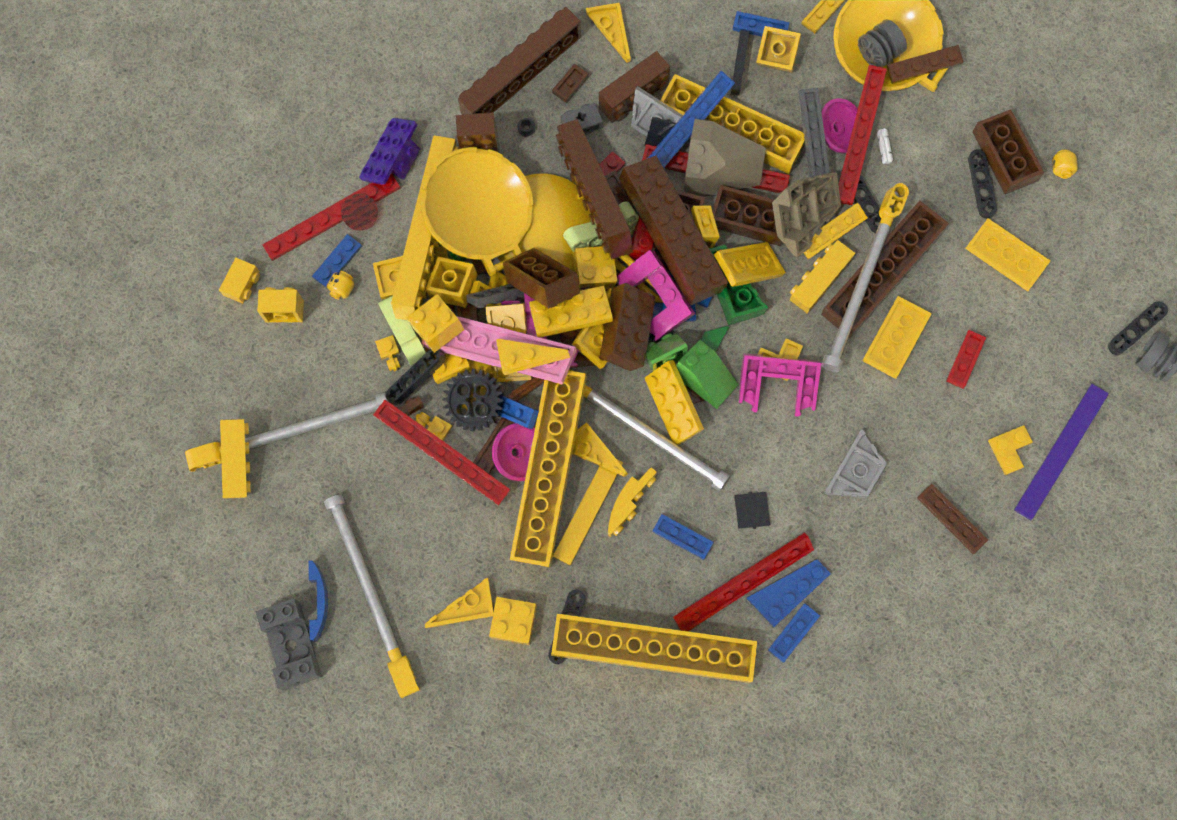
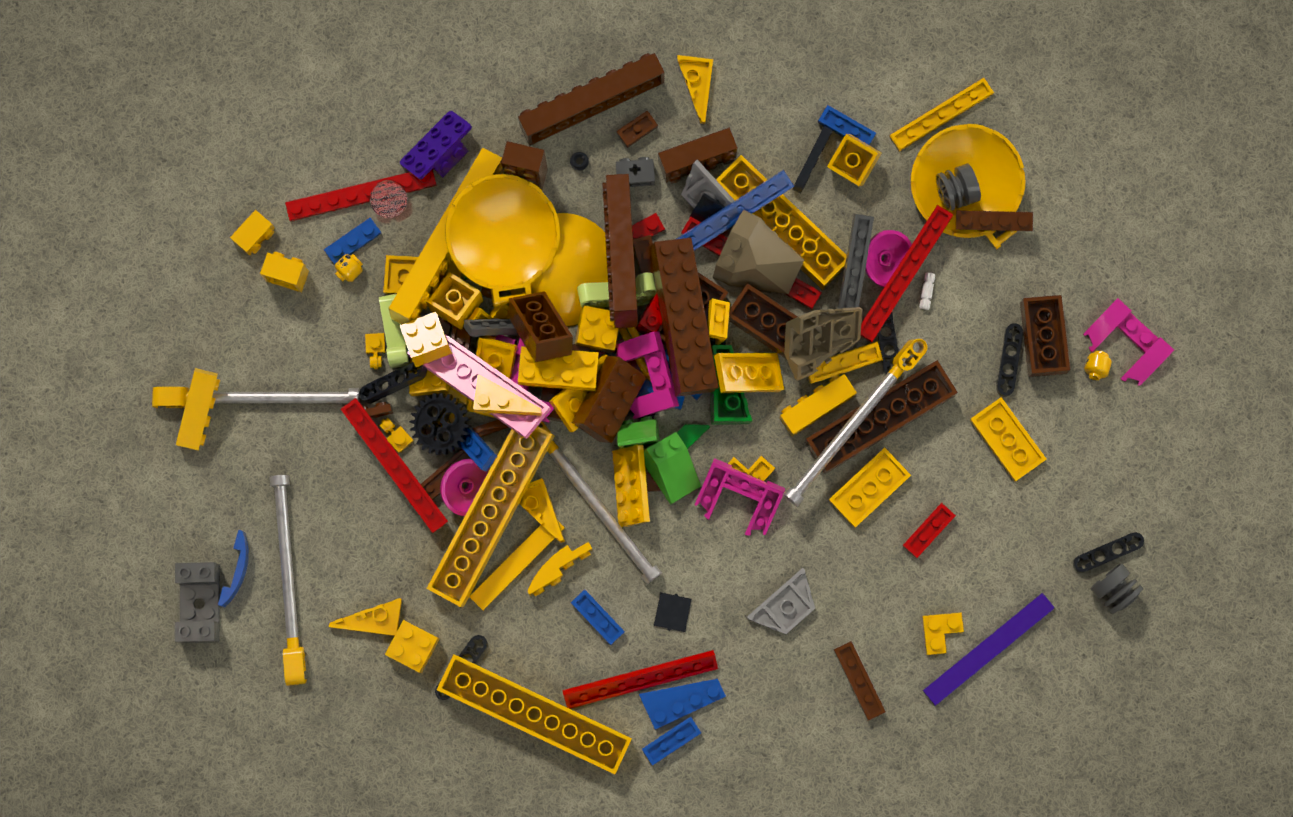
camera: 15 degrees right, 5 degrees up
none -> dark pink wedge [1083,298,1174,386]

